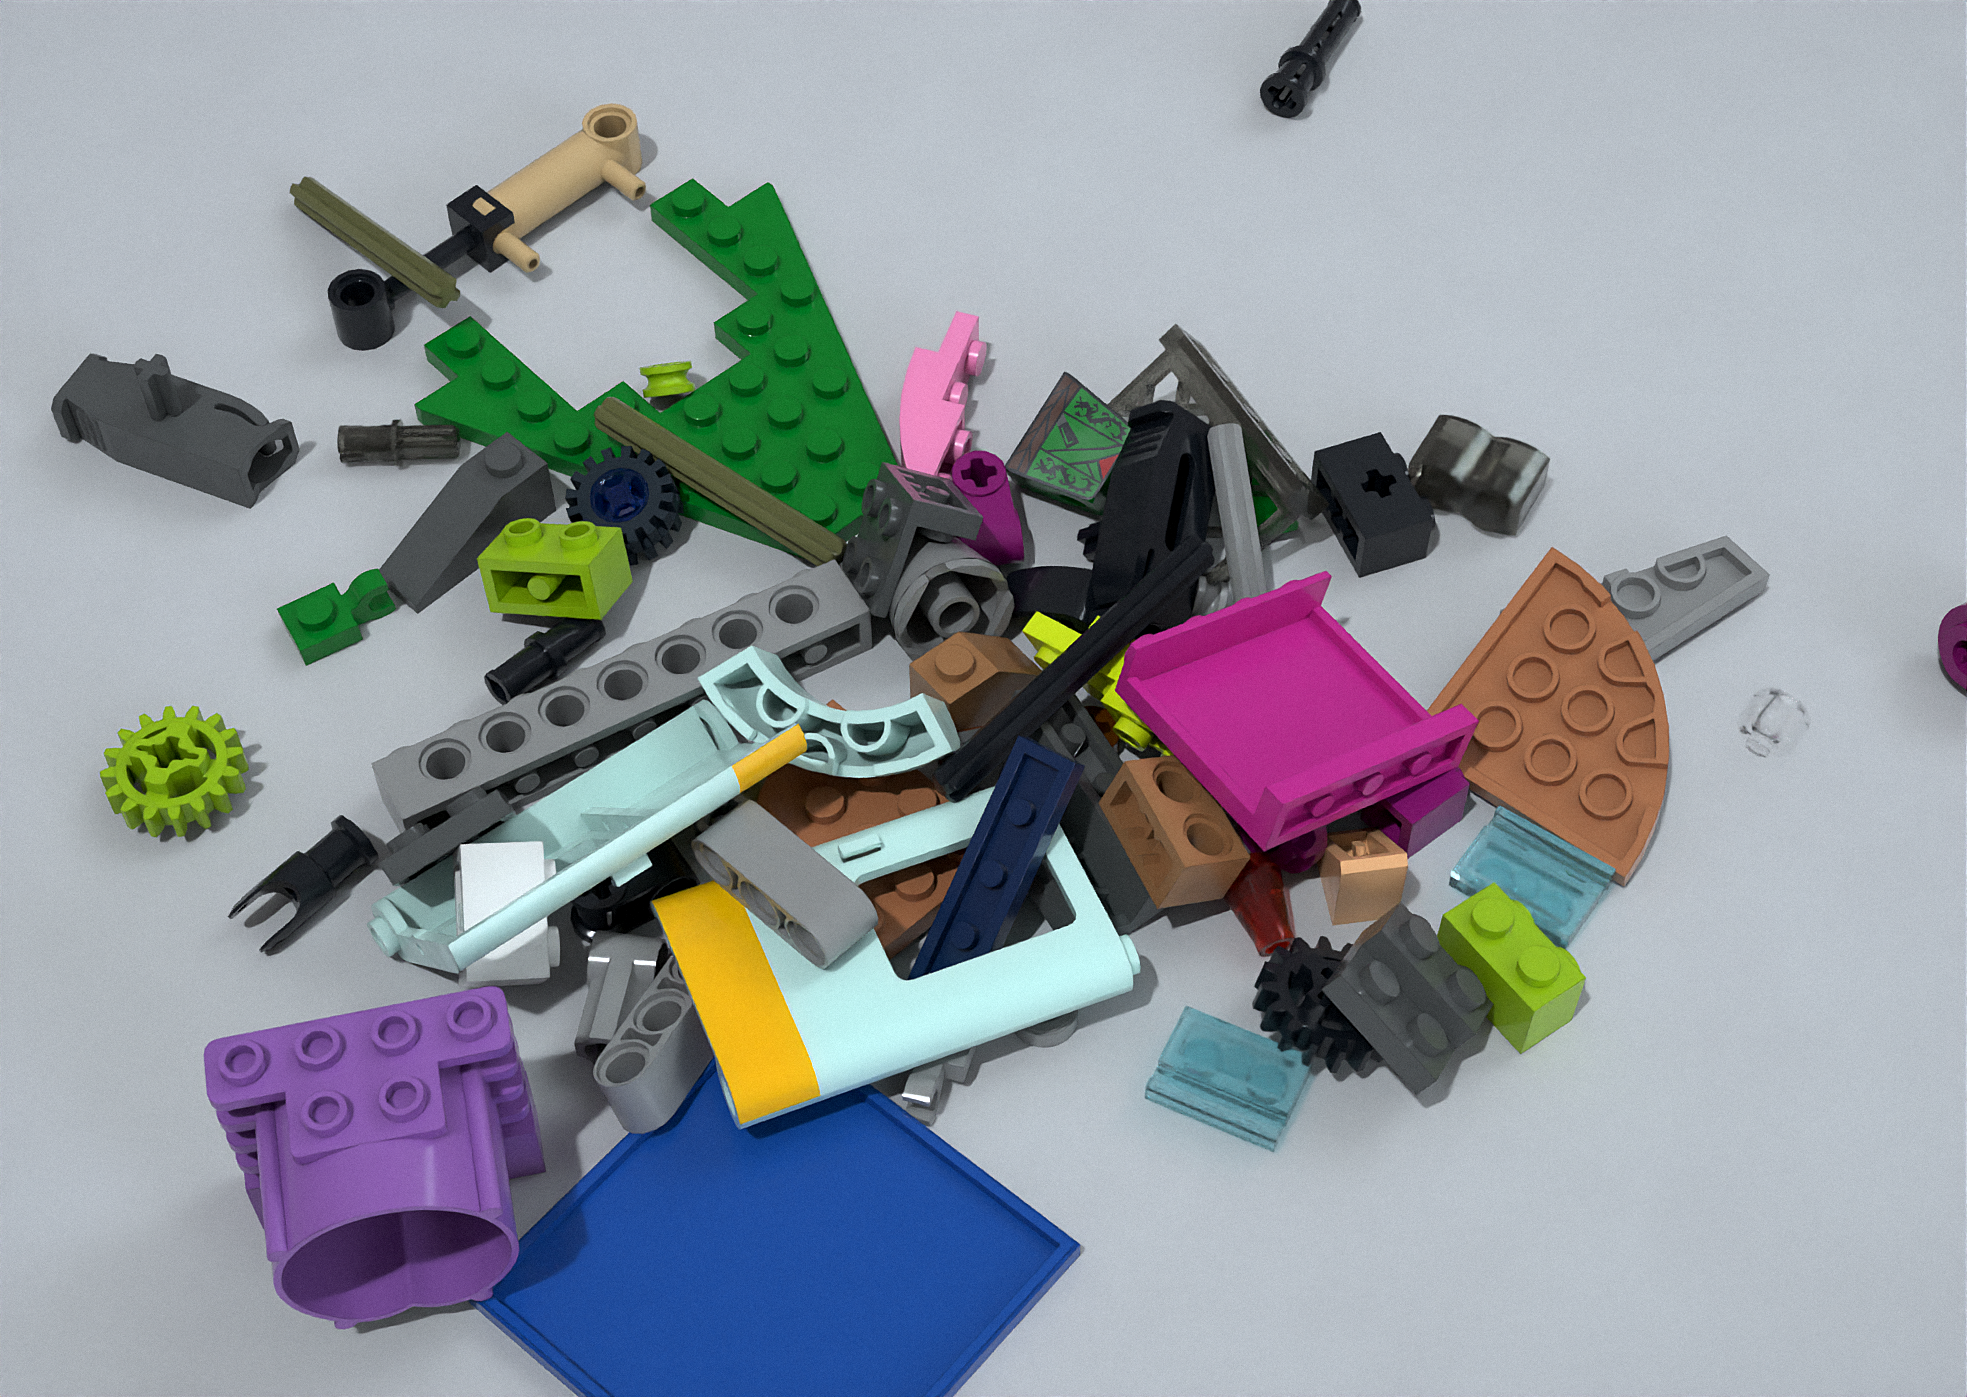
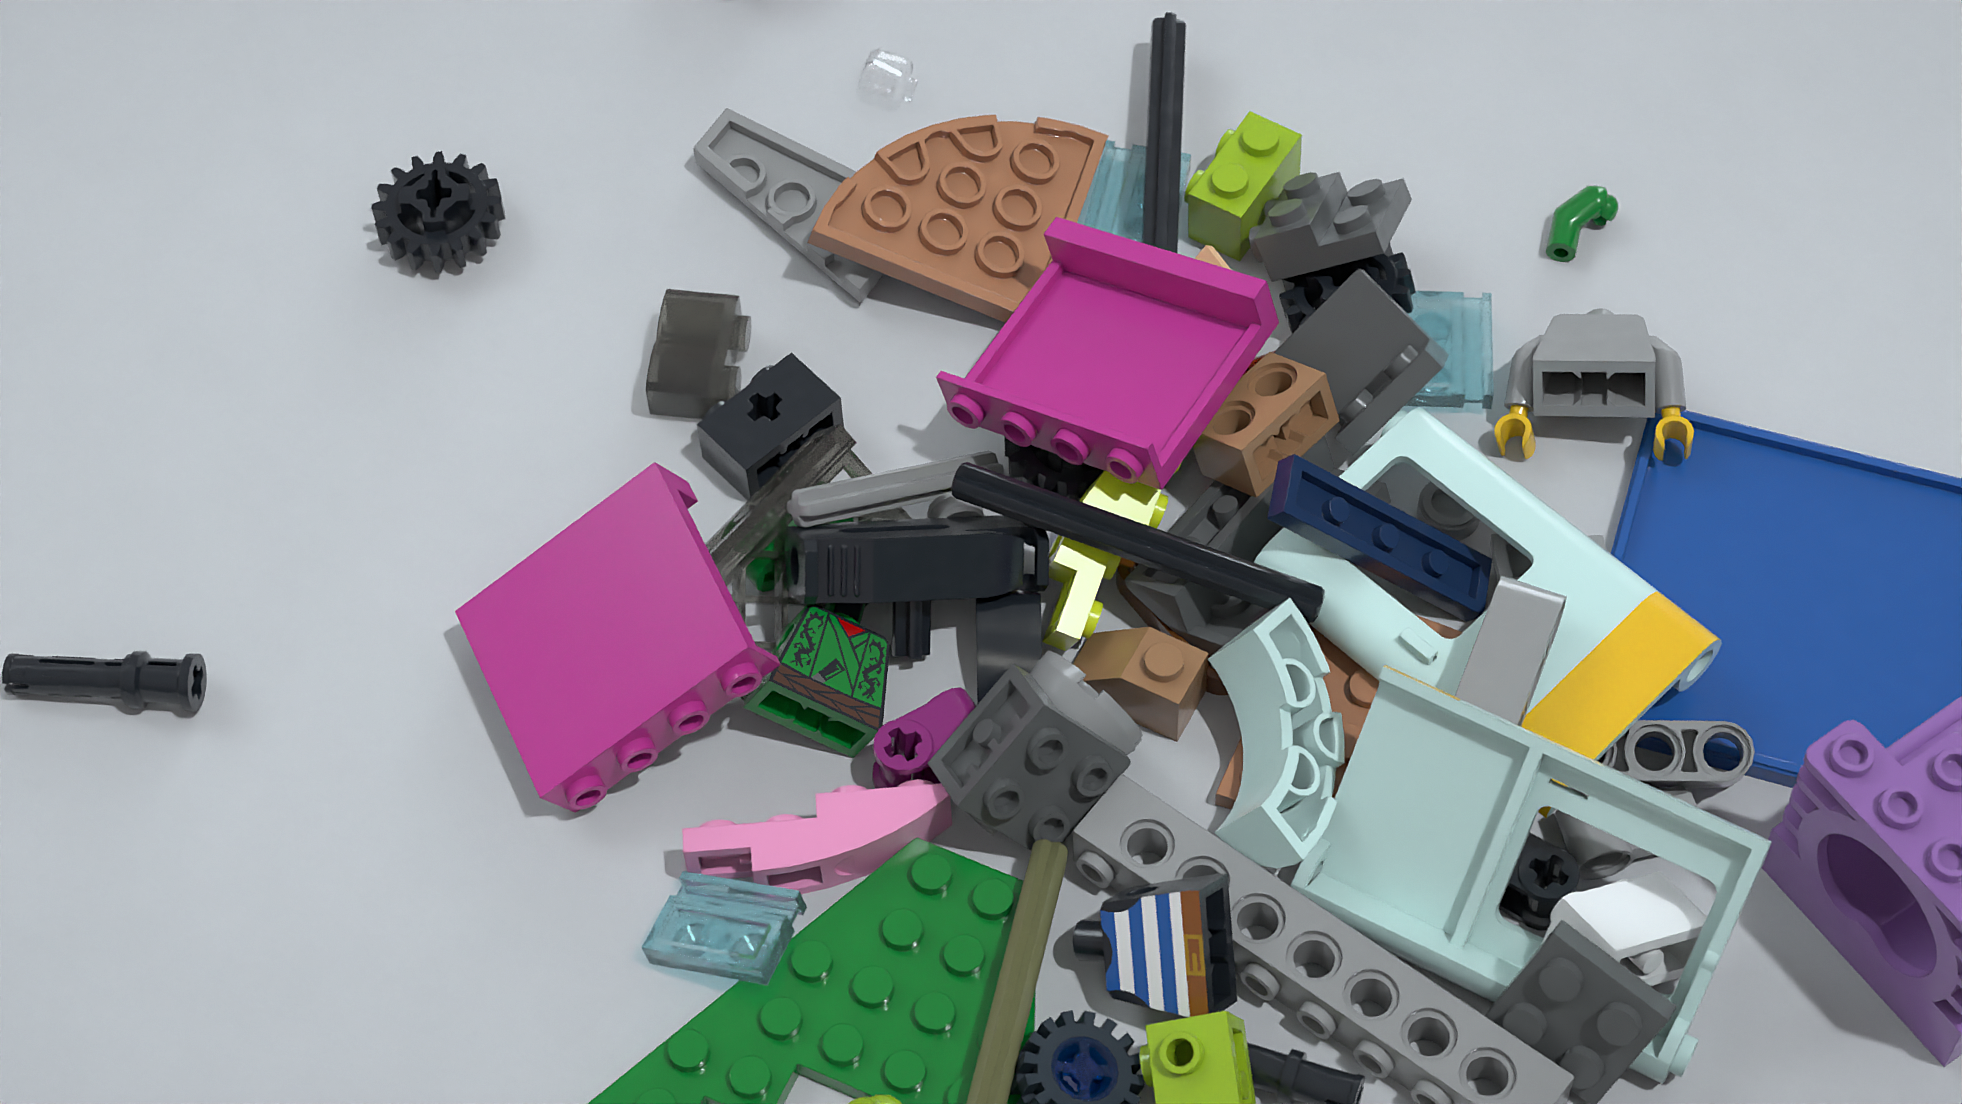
camera: 110 degrees left, 5 degrees up
none -> black gear [371,151,505,273]
none -> dark pink panel [455,462,781,813]
none -> clear light blue plate [641,871,807,985]
none -> torso [1073,874,1237,1017]
none -> black axle [1142,12,1186,254]
none -> dark grey bracket [1274,269,1449,455]
none -> light grey torso [1494,308,1694,461]
none -> green arm [1546,185,1618,262]

